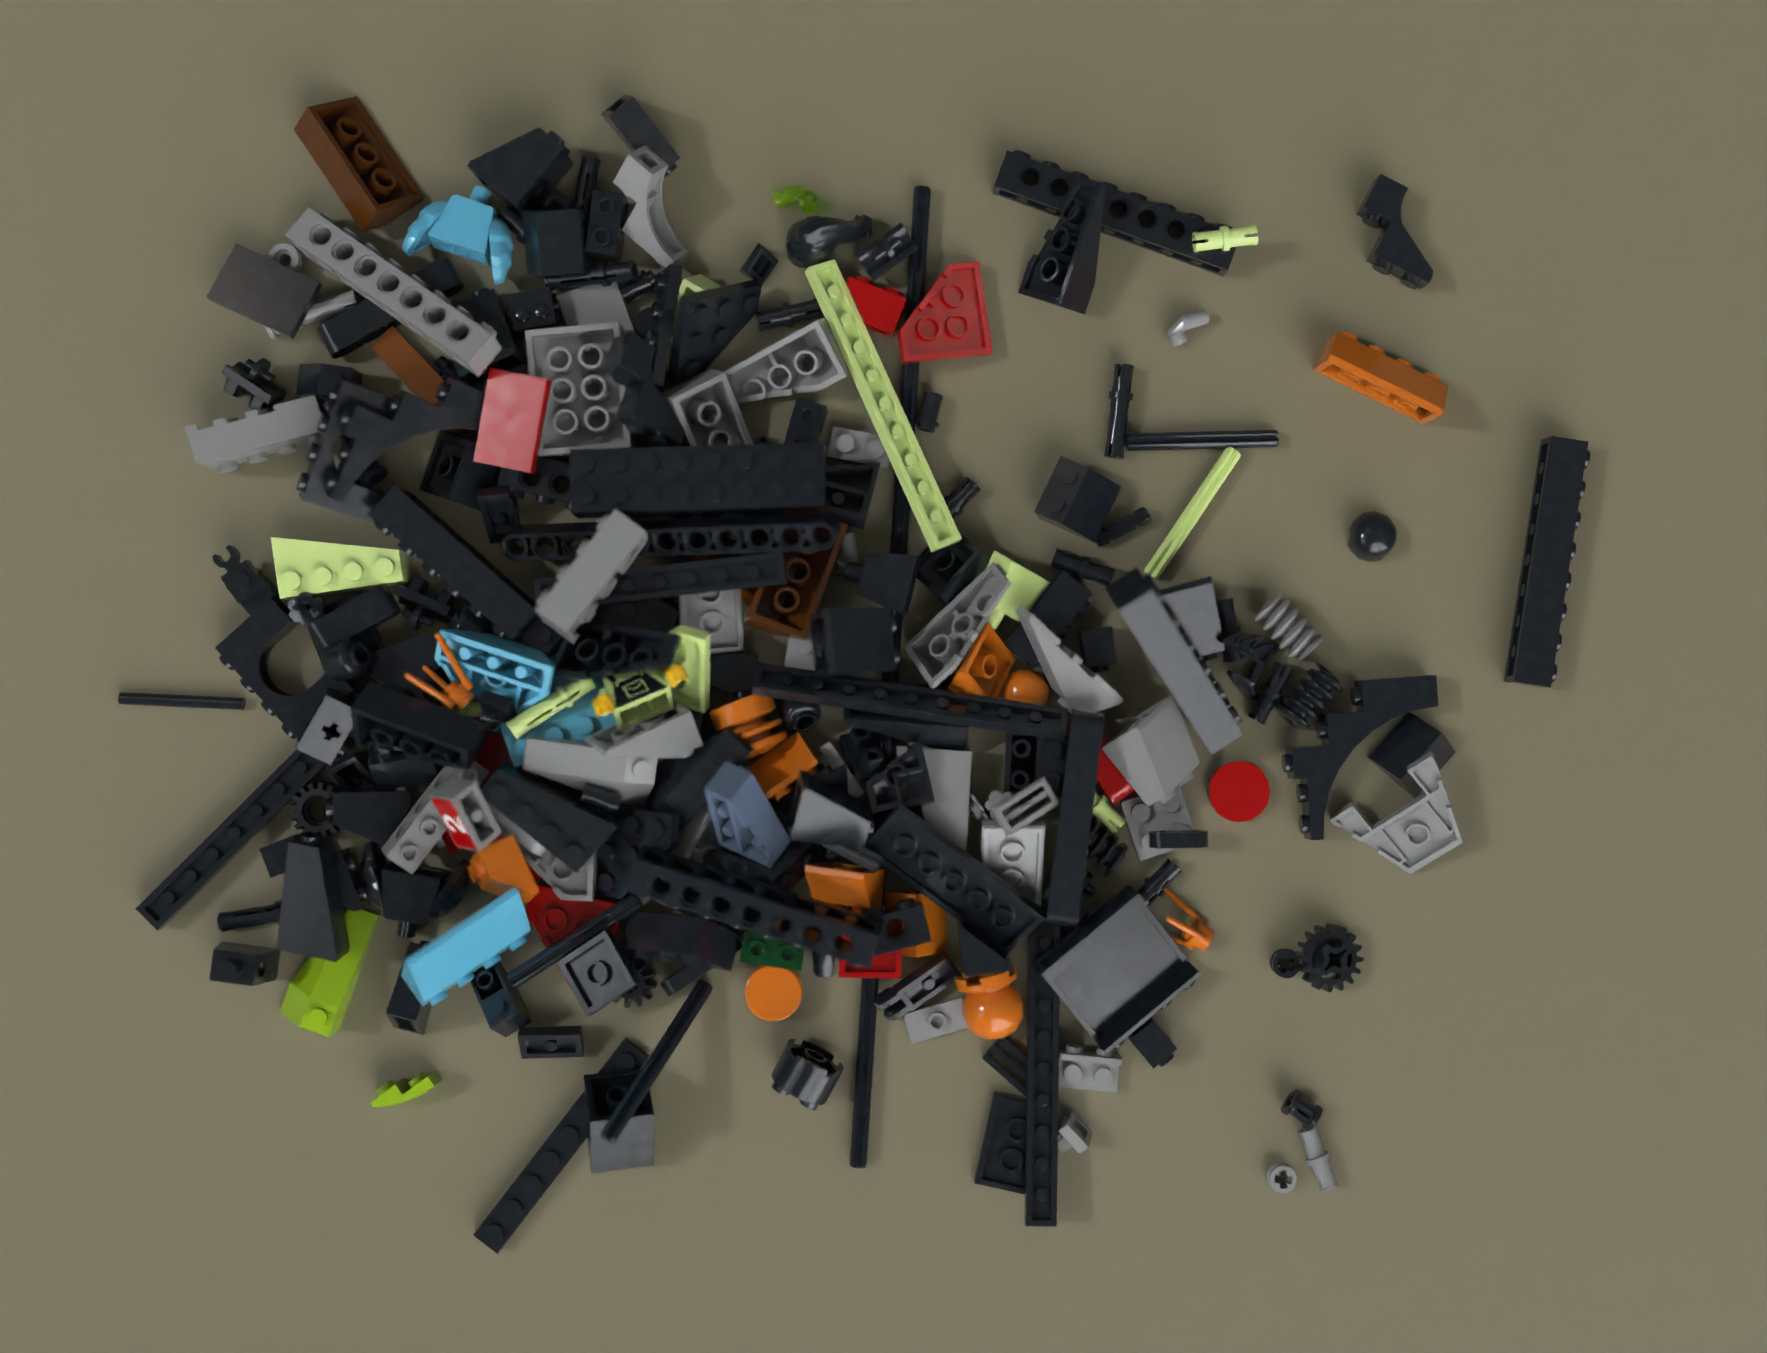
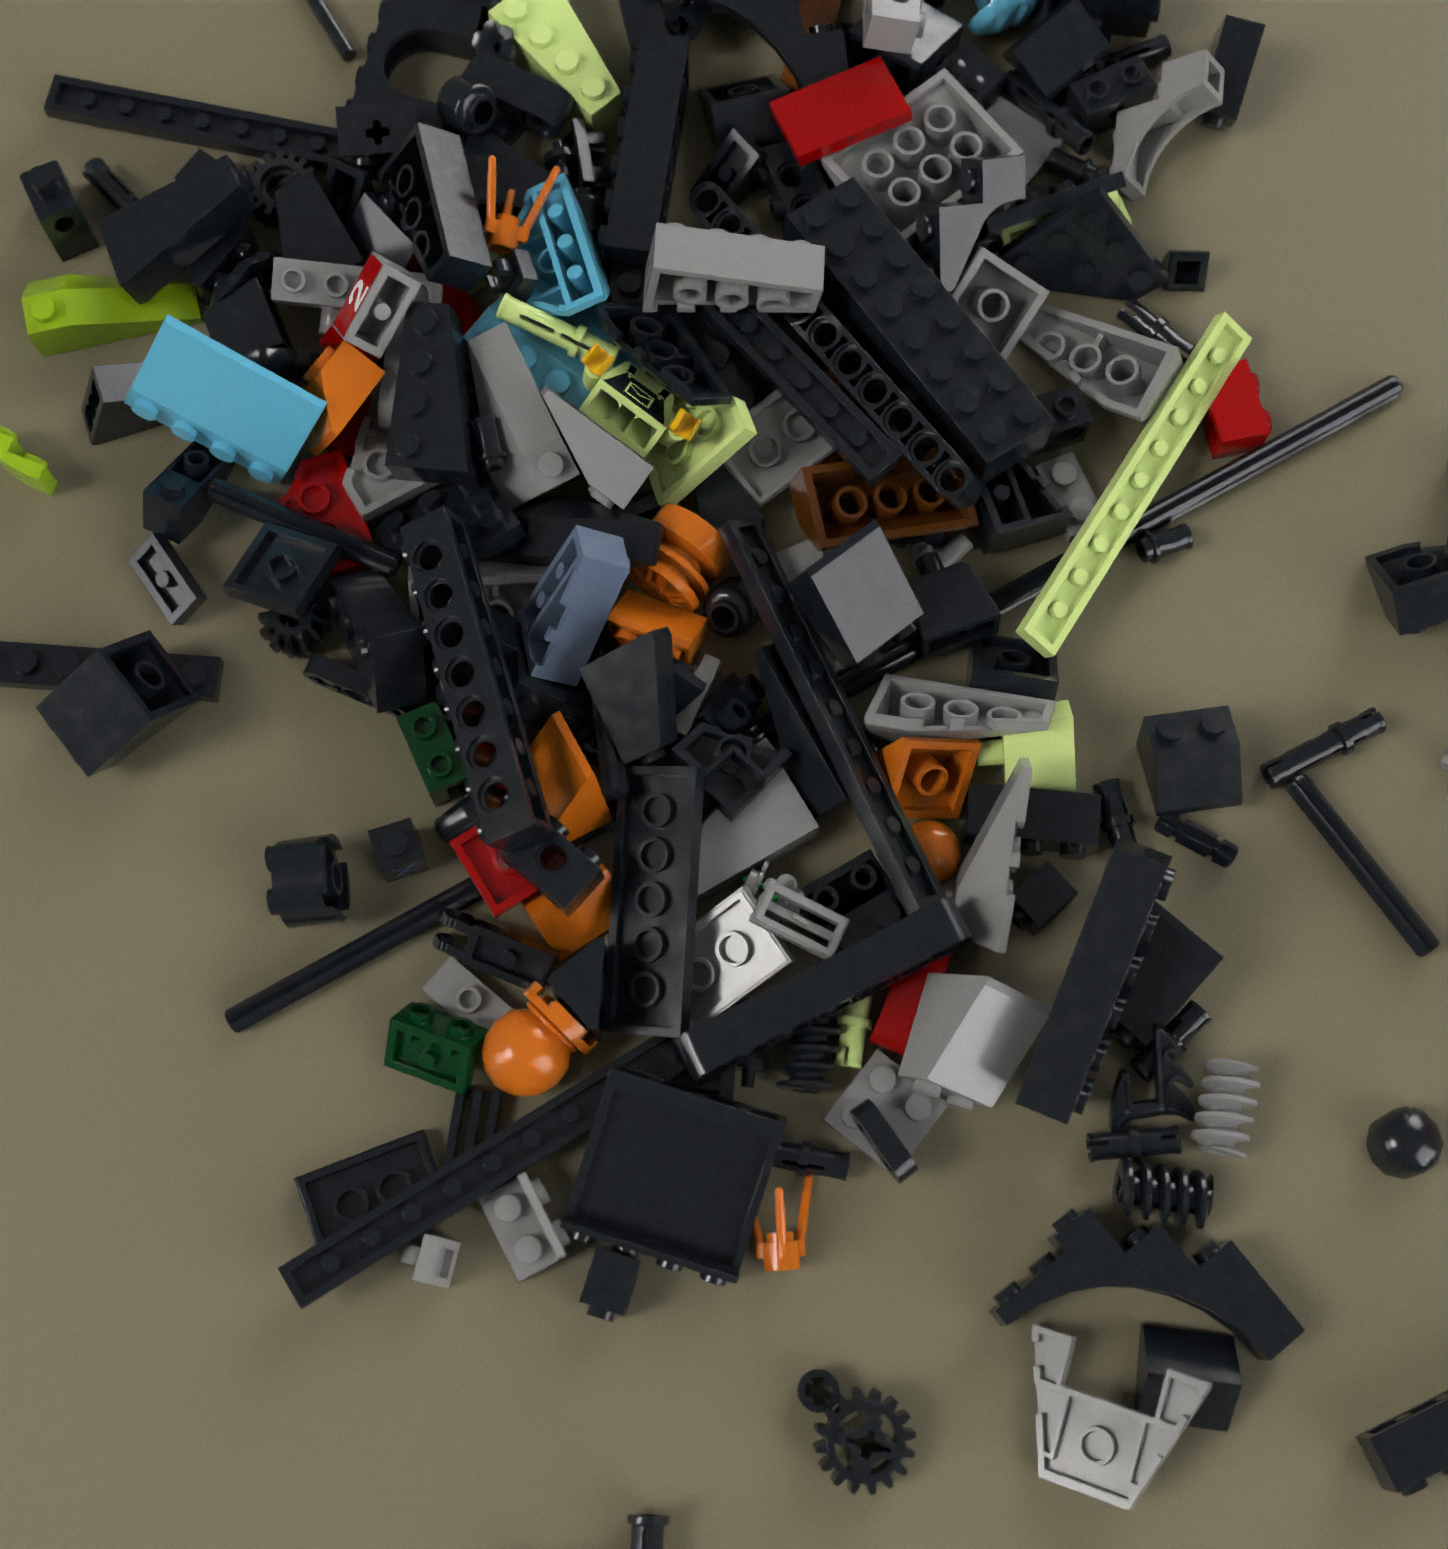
camera: 55 degrees right, 15 degrees down
black axle [601,980,713,1144] -> none
orange head [745,965,803,1022] -> none
clear neon green arm [772,186,818,214] -> none
black piece [786,214,873,269] -> none
black hips [855,223,919,281] -> none
red plate [897,261,993,364] -> none
black pin [944,476,981,519] -> none
yellowish green axle [1144,447,1241,580] -> none
red tile [1207,761,1270,823] -> none
none -> black brick [368,817,430,883]
none -> dark green bracket [384,1002,489,1095]

